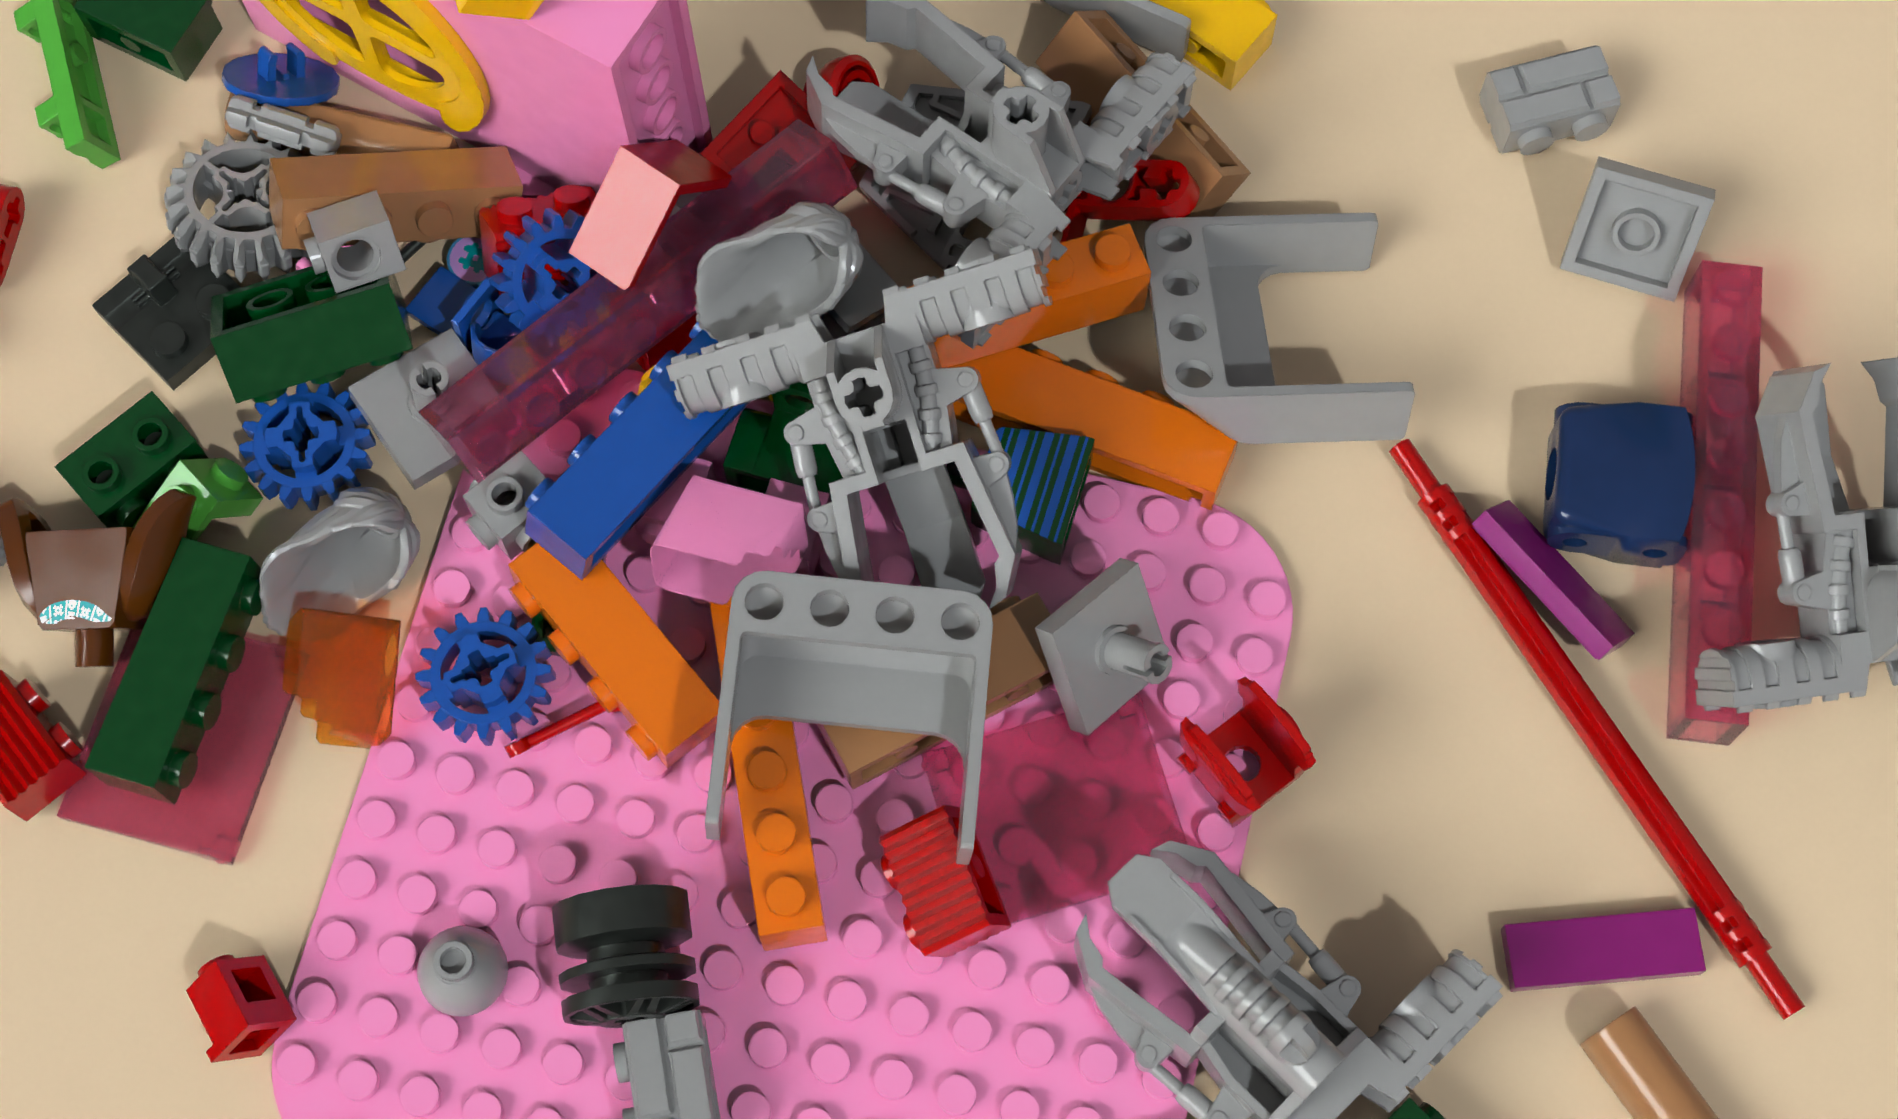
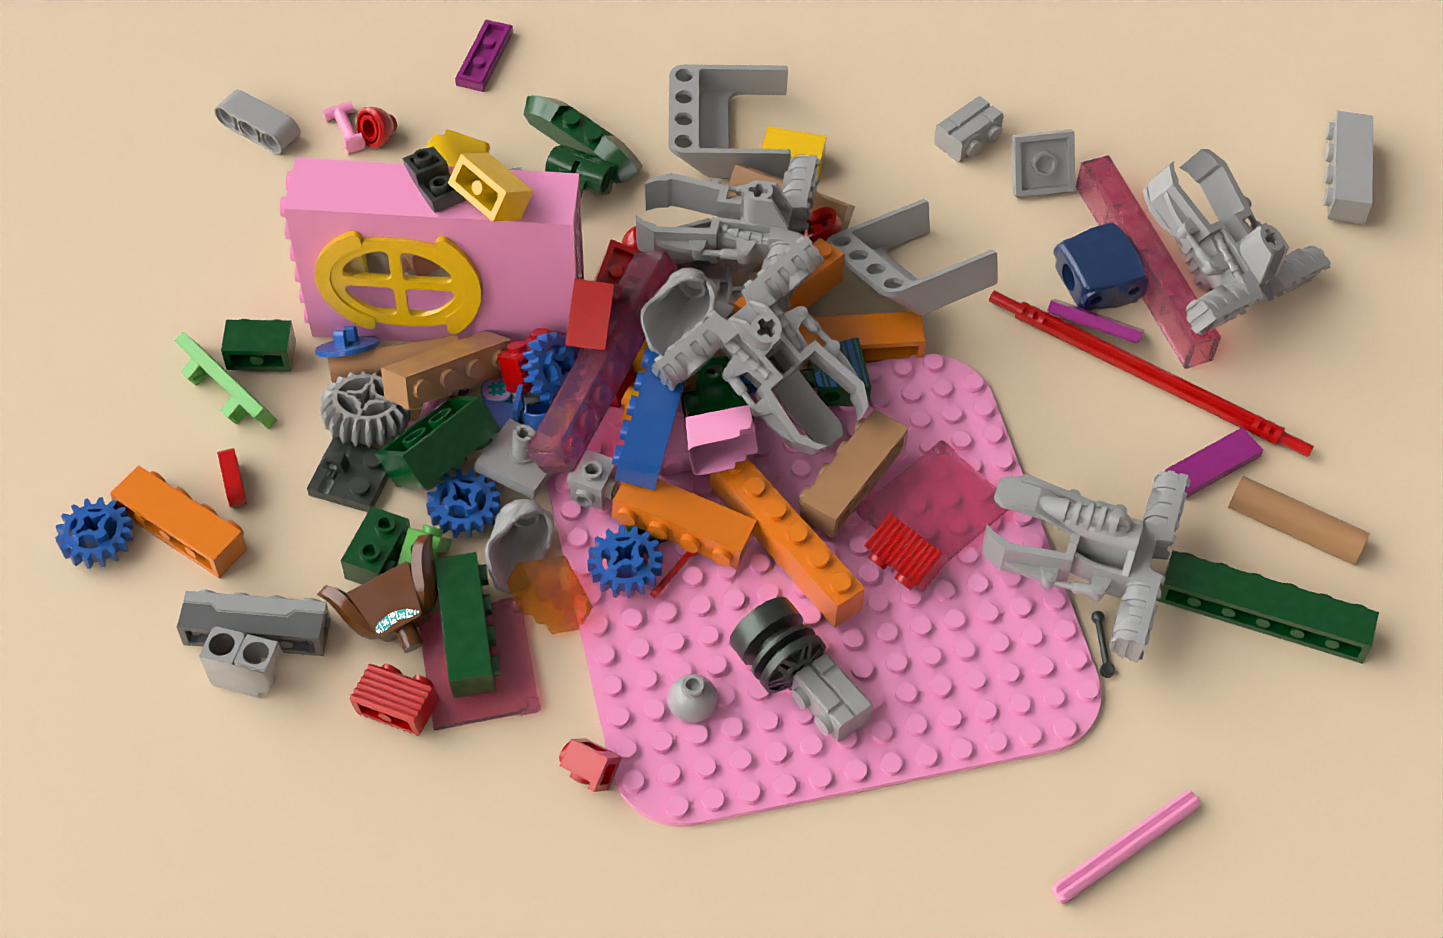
camera: 30 degrees left, 15 degrees down
light grey axle [225,94,342,156] -> none
light grey brick [303,190,406,293] -> none
light grey windscreen [705,571,993,865] -> none
light grey tile [1035,558,1172,736] -> none
red piece [1176,676,1316,828] -> none

